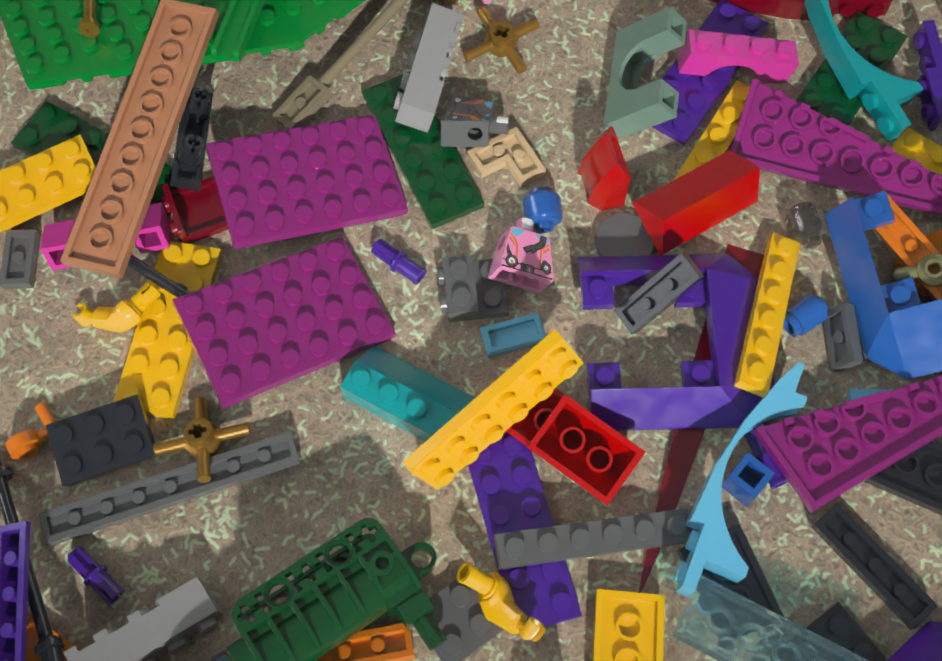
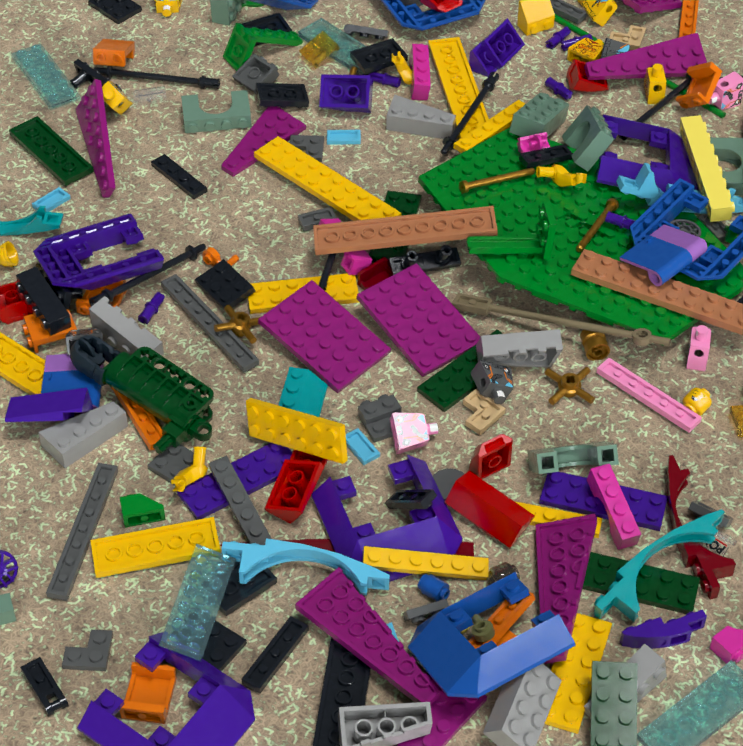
camera: 70 degrees right, 20 degrees down
yellow arm [71,282,161,333] -> none
dark purple axle [371,239,427,285] -> none
blue head [523,187,563,233] -> none
blue brick [722,453,775,507] -> none

